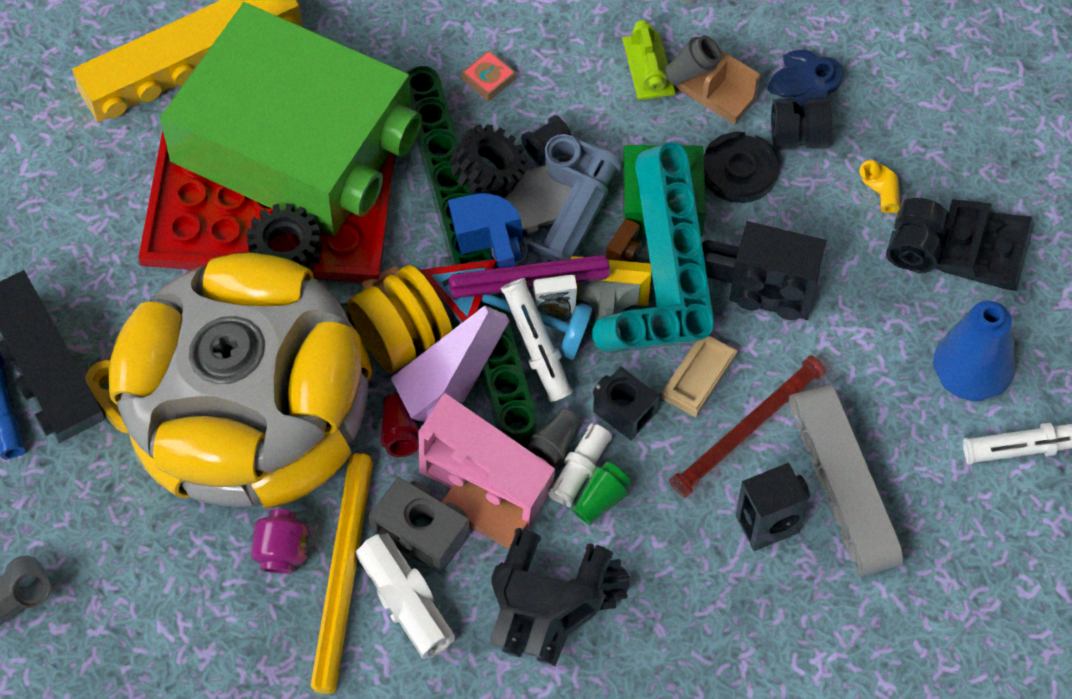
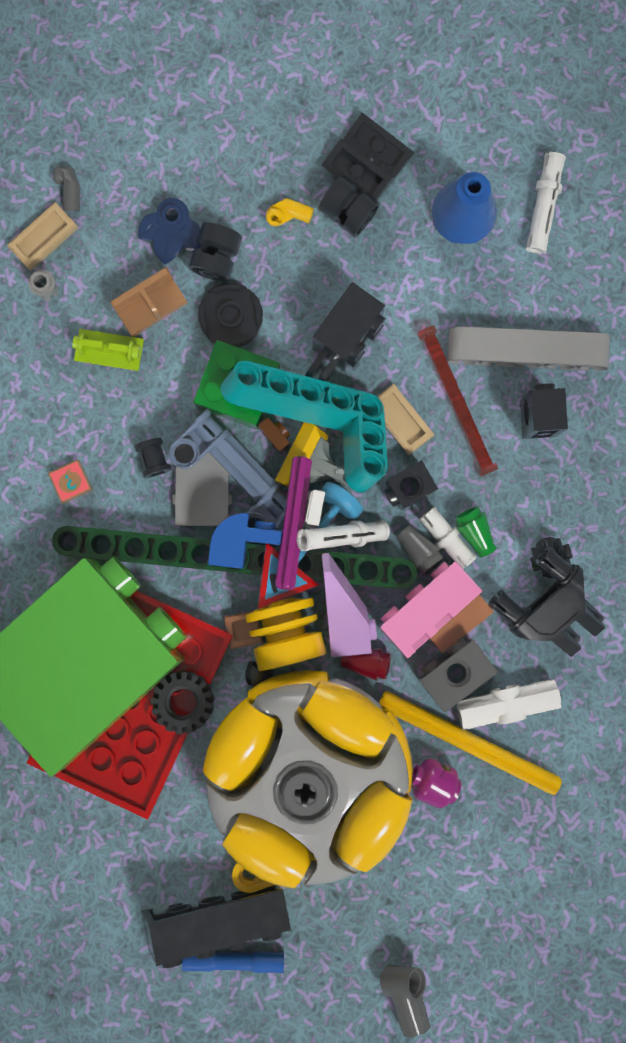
camera: 70 degrees left, 25 degrees up
black tyre [450,124,528,198] -> none
dark grey cone [665,35,721,85] -> none

